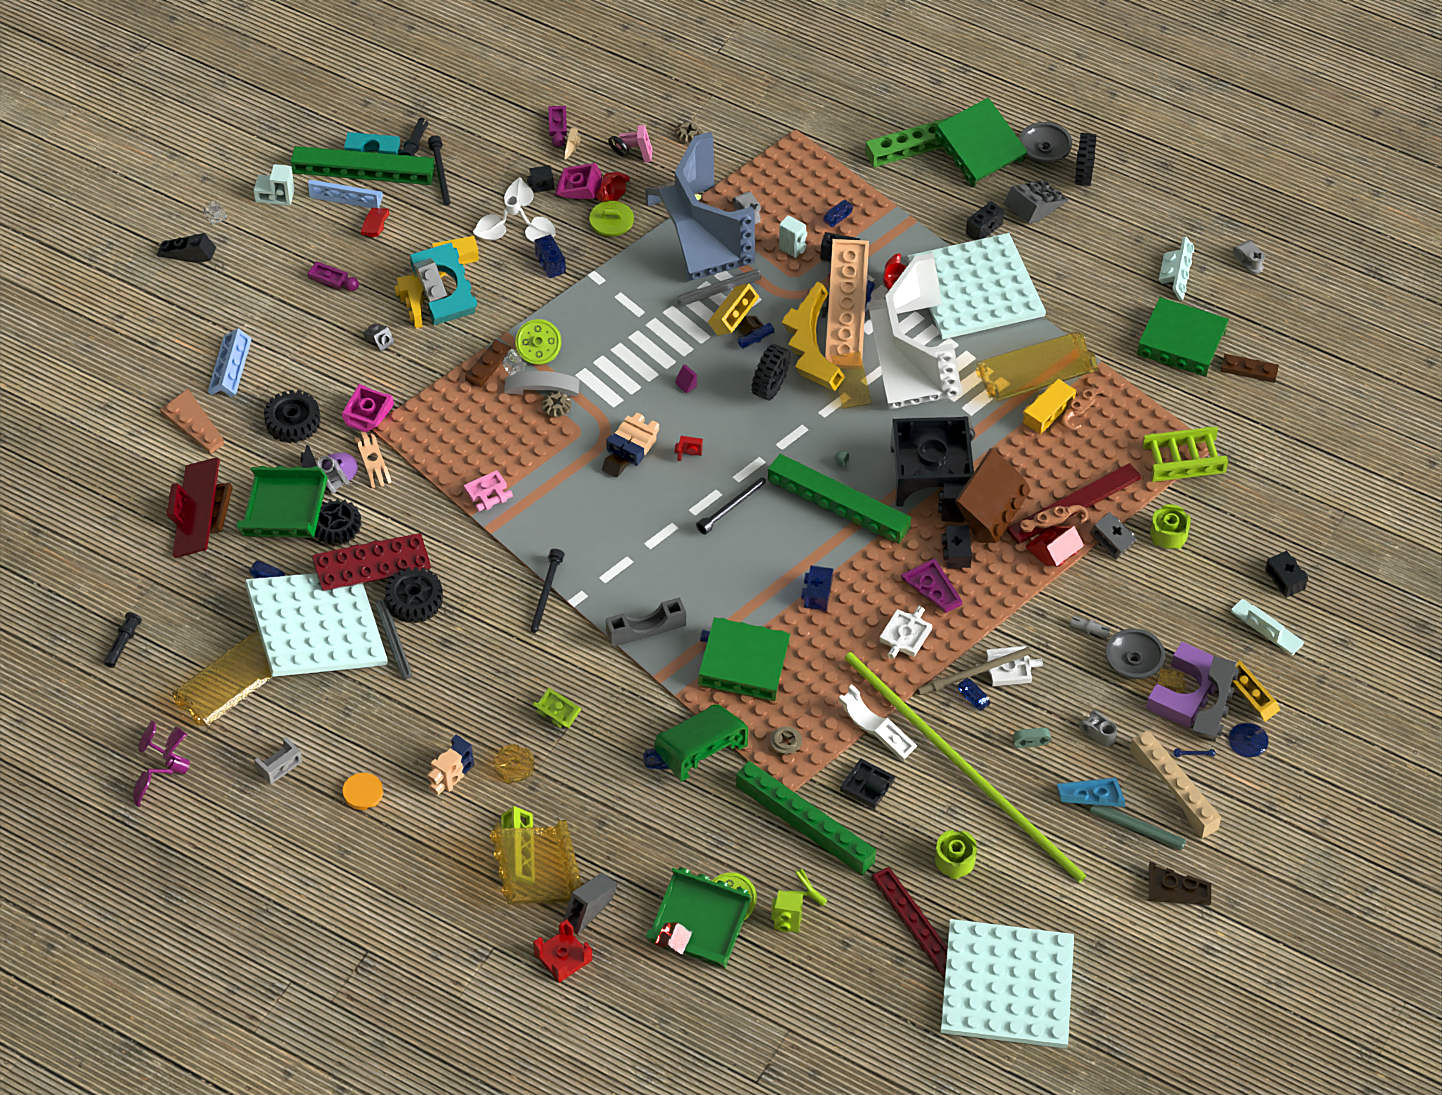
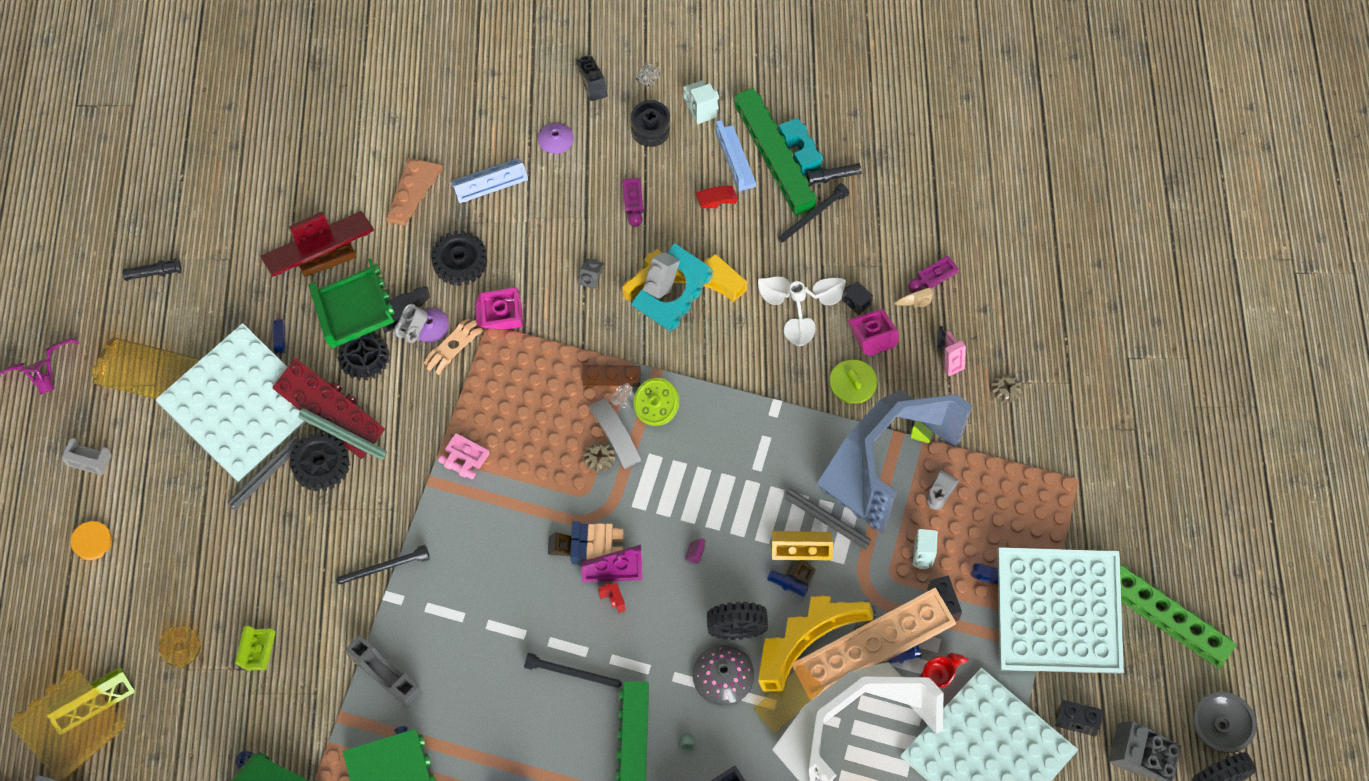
camera: 60 degrees right, 10 degrees up
light nougat hips [427,734,474,795] -> none
clear blue brick [534,234,566,279] -> none
red hair [596,172,630,202] -> none
green panel [934,97,1028,187] -> none
none -> sand green axle [298,409,387,460]
none -> medium lavender dish [538,123,574,154]
none -> magenta wing [581,545,642,582]
none -> black wheel [631,100,670,147]
none -> dark grey dish [693,645,754,705]
none -> light aqua plate [997,548,1124,674]

